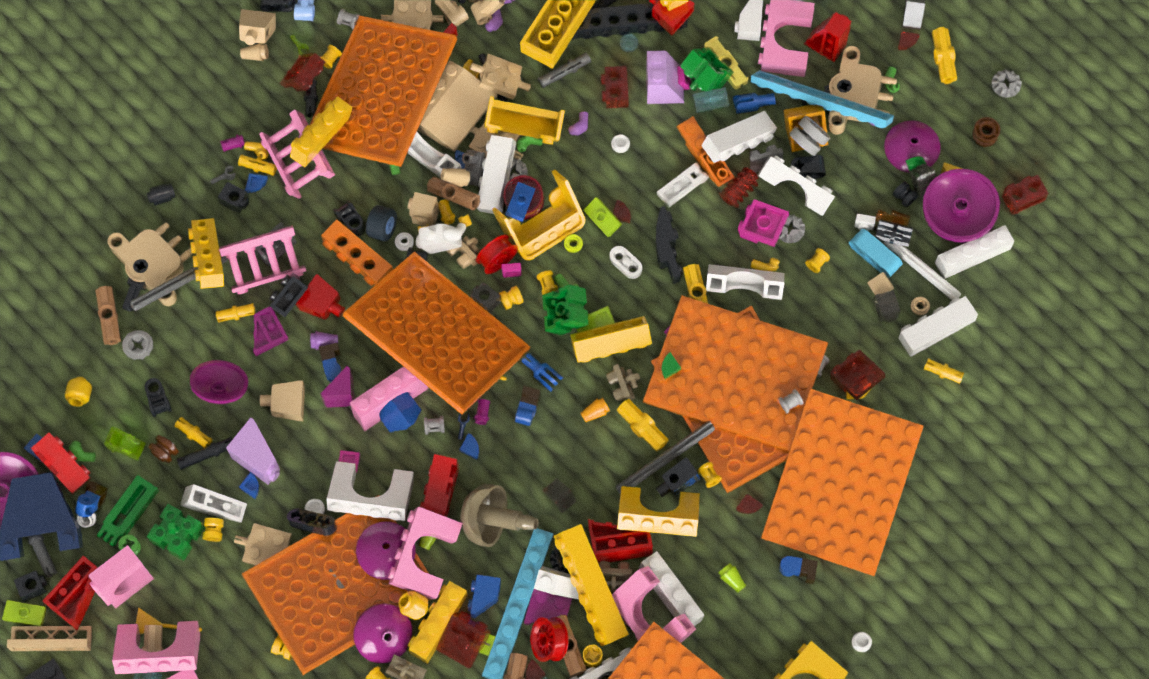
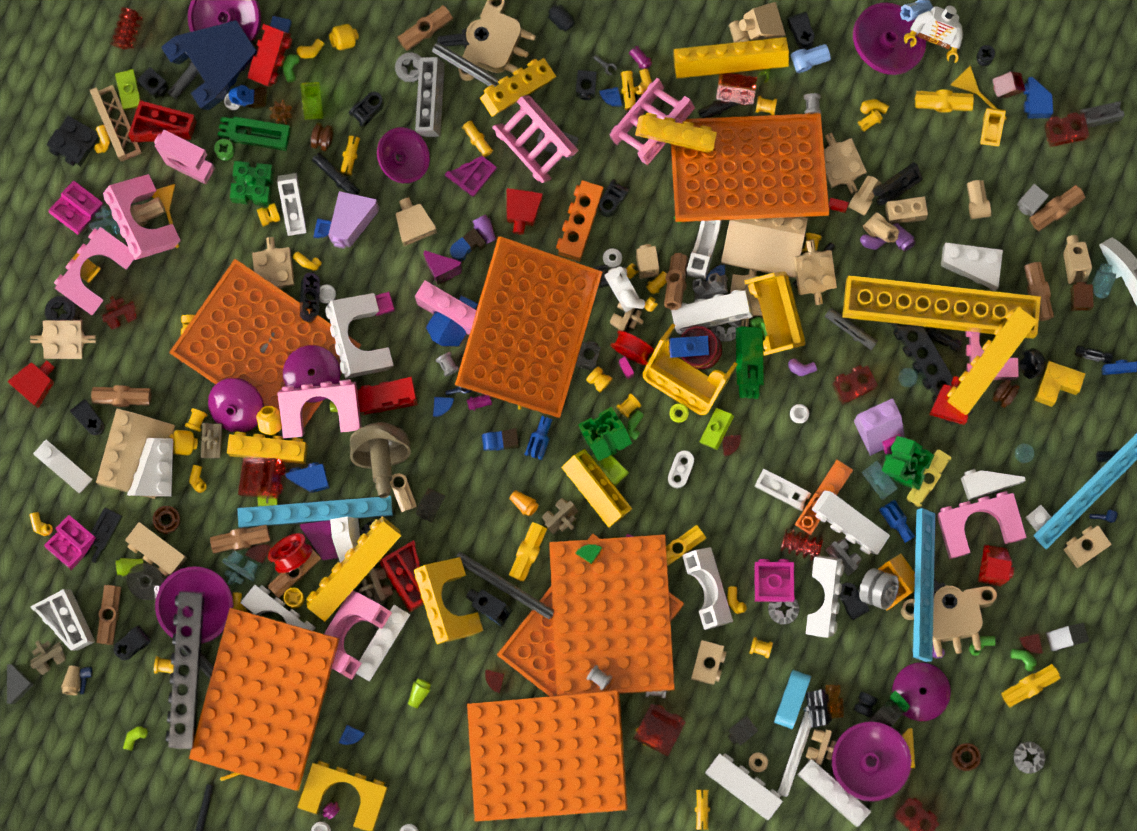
camera: 70 degrees right, 10 degrees up
black brick [269,273,308,317] -> none
black wheel [366,205,397,241] -> none
tan cone [440,168,470,187] -> none
black slope [655,206,683,284] -> none
yellow bush [697,462,722,488] -> none
leg [779,556,818,584] -> none
white plate [854,214,876,231] -> none
tan tile [867,272,894,299] -> none
none -> yellow arm [94,125,110,154]
none -> clear orange gear [269,100,292,124]
none -> yellow arm [293,251,322,271]
none -> yellow arm [296,39,324,58]
none -> blue tile [339,725,365,745]
none -> tan piece [390,473,417,513]
none -> light grey brick [415,57,445,137]
none -> yellow brick [674,37,789,78]
none -> tan brick [691,640,726,685]
none -> green hinge [736,326,764,399]
none -> tan hips [805,729,836,766]
none -> bright green arm [1010,649,1037,671]

